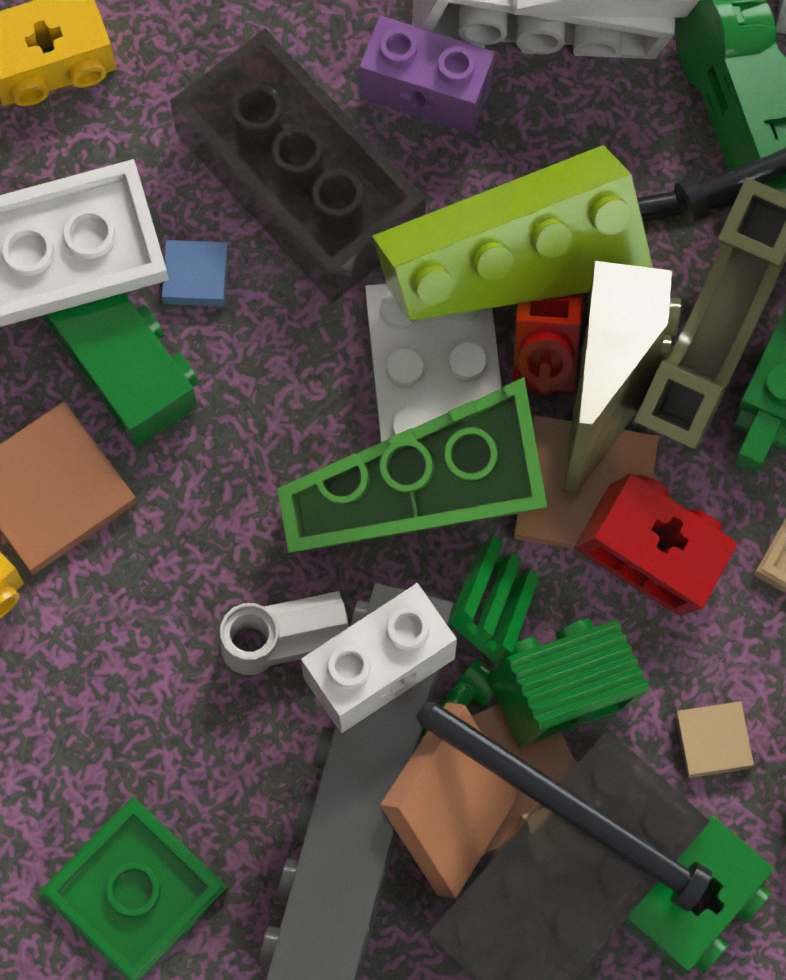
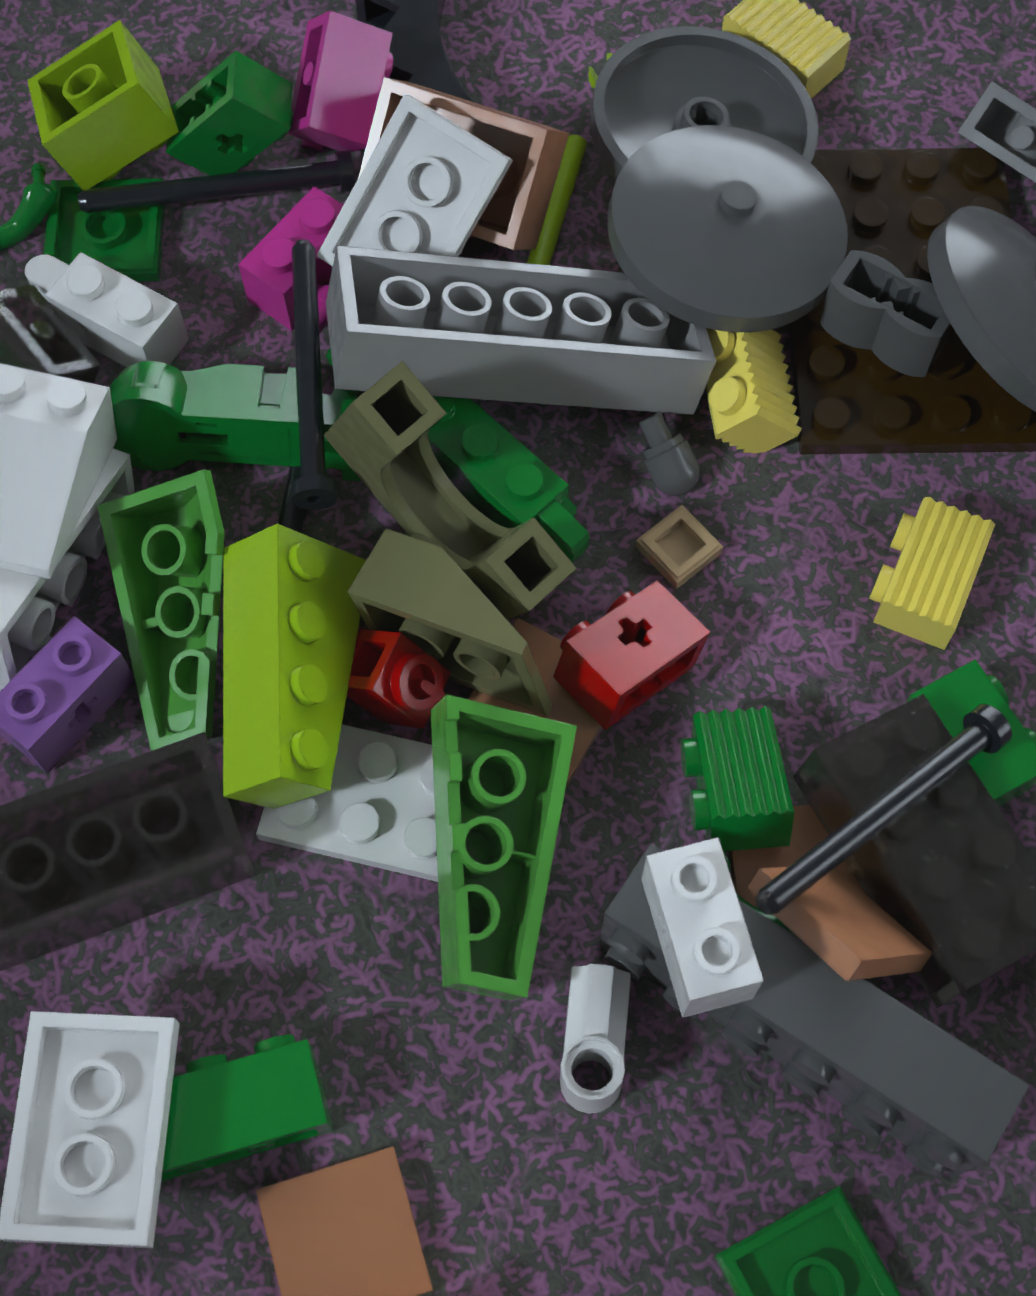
camera: 70 degrees left, 5 degrees down
medium blue tile [162,240,229,307] -> none
green tile [449,535,540,664] -> none
tan tile [675,701,754,778] -> none
none -> bright green wedge [98,469,225,753]

